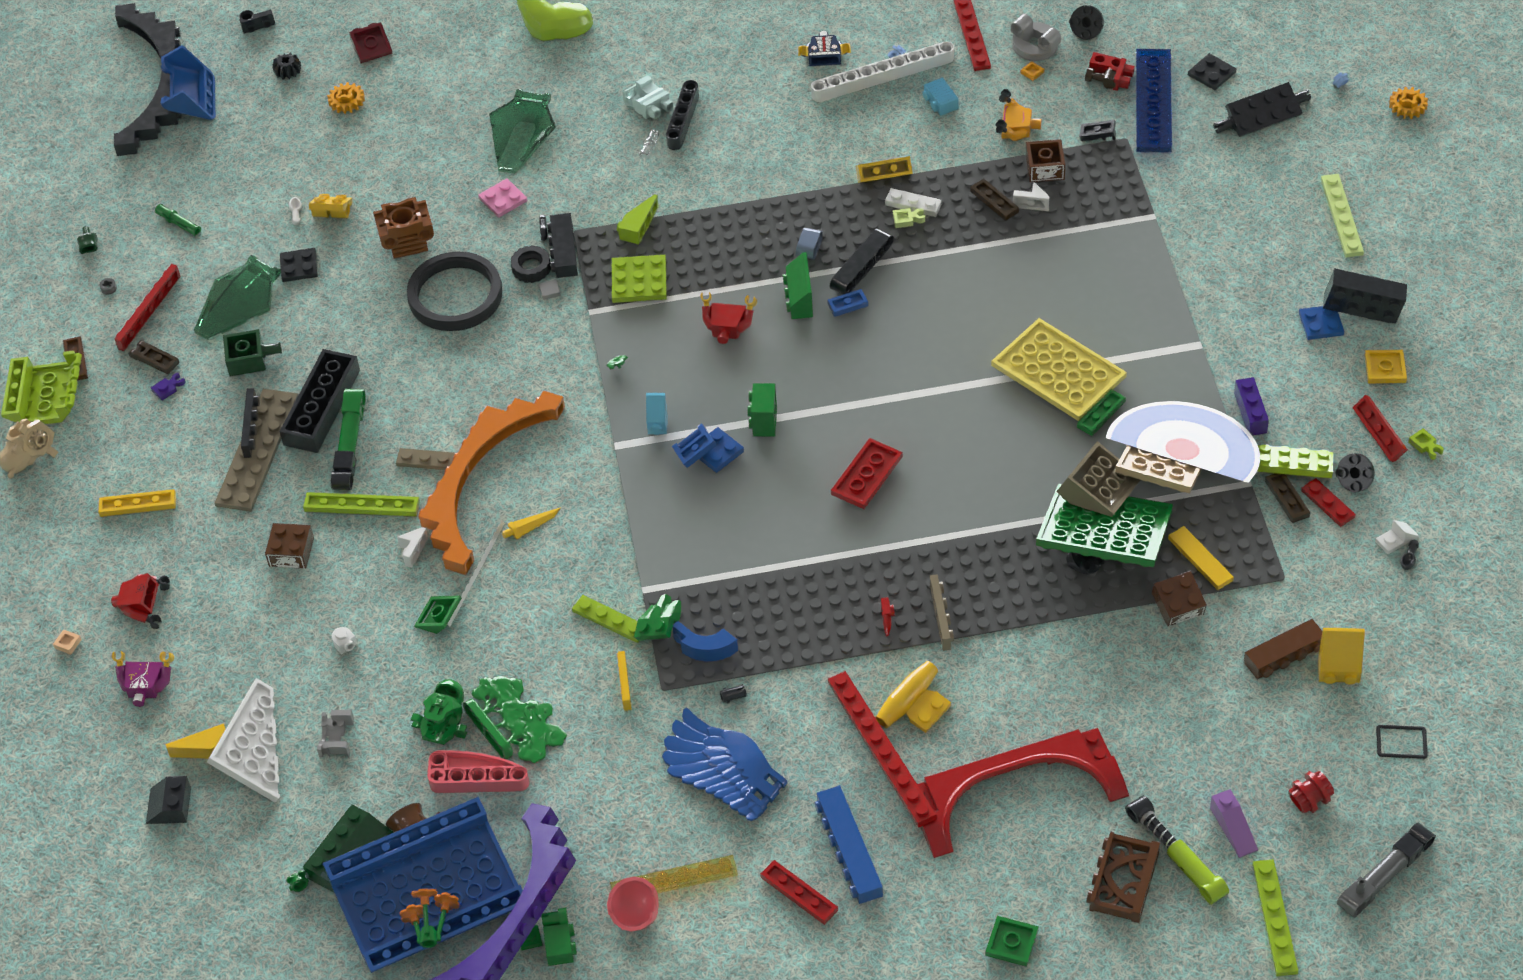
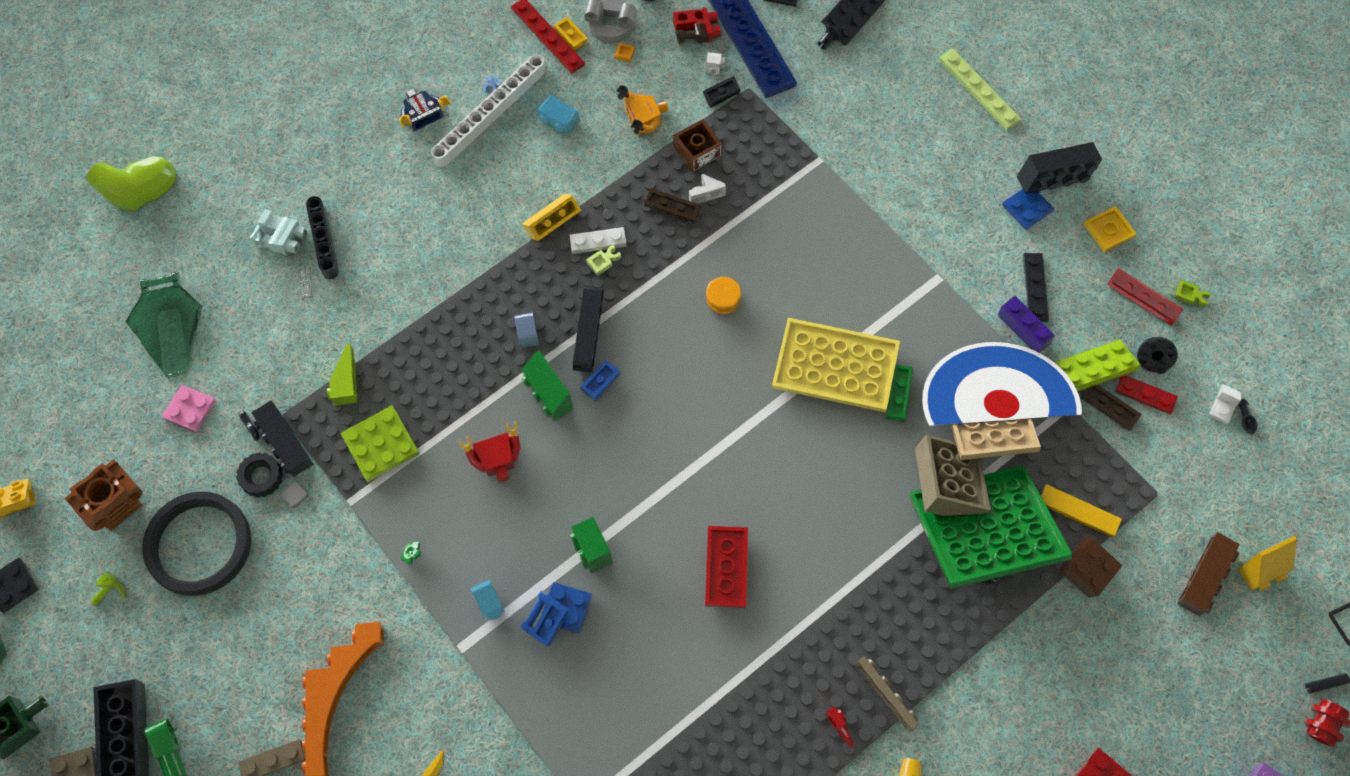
camera: 30 degrees left, 15 degrees up
none -> lime plant [90,572,126,606]
none -> yellow plate [554,16,588,51]
none -> white plate [706,52,725,75]
none -> light orange head [706,277,741,314]
none -> black plate [1023,253,1049,322]
none -> black piece [1305,673,1350,694]

